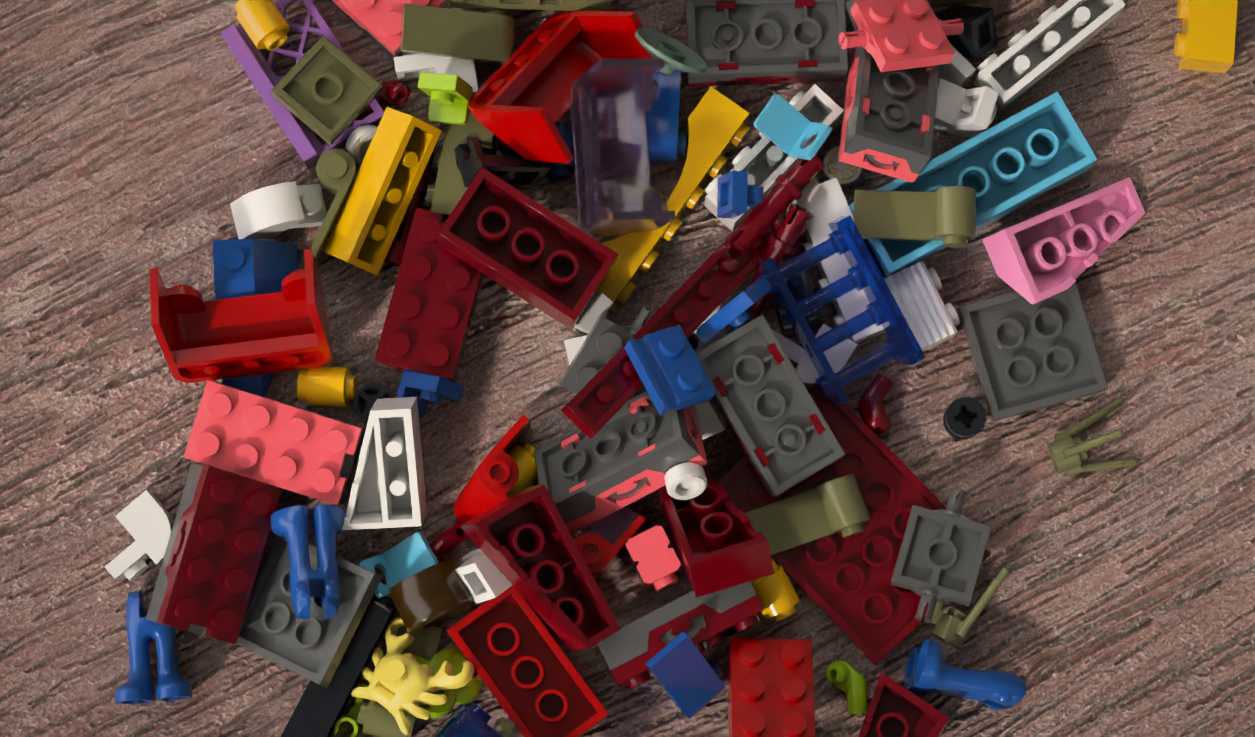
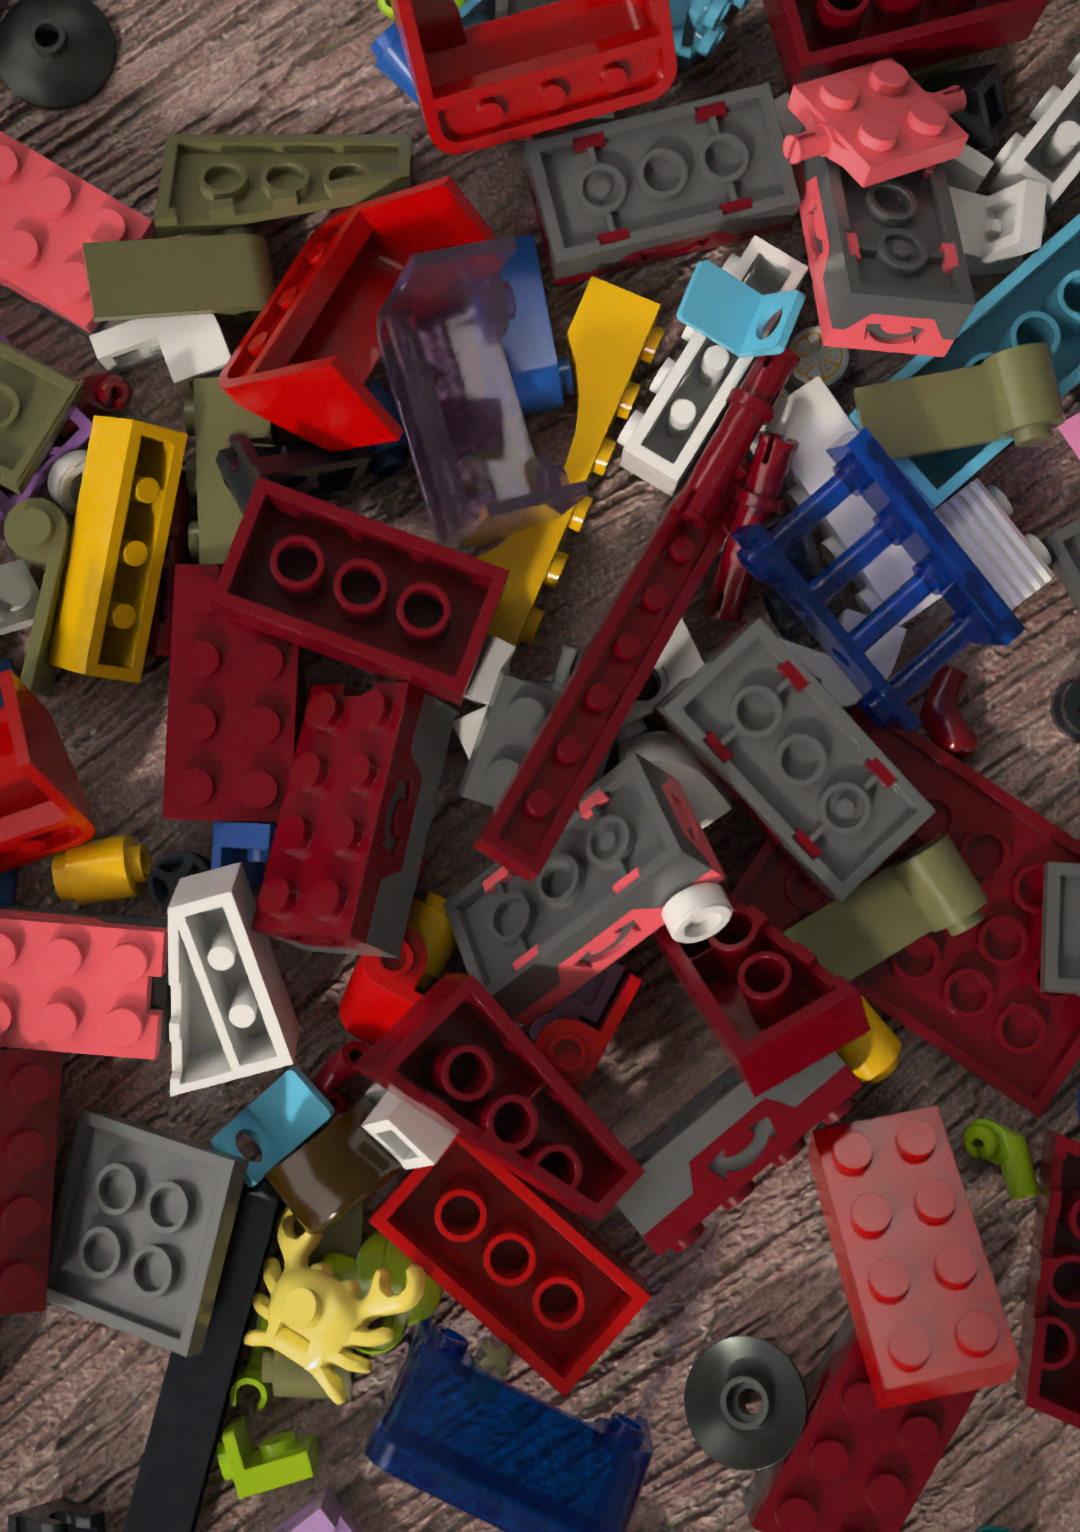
camera: 15 degrees left, 5 degrees up
blue piece [270,505,346,620] -> none
lime bracket [418,72,473,125] -> none
blue plate [624,325,716,416] -> none
coral brick [625,525,681,594] -> none
sand green dish [635,27,708,75] -> none
blue door [646,631,727,719] -> none
blue plate [696,277,773,343] -> none
blue tile [717,170,763,219] -> none
none -> dark red piece [250,682,456,958]

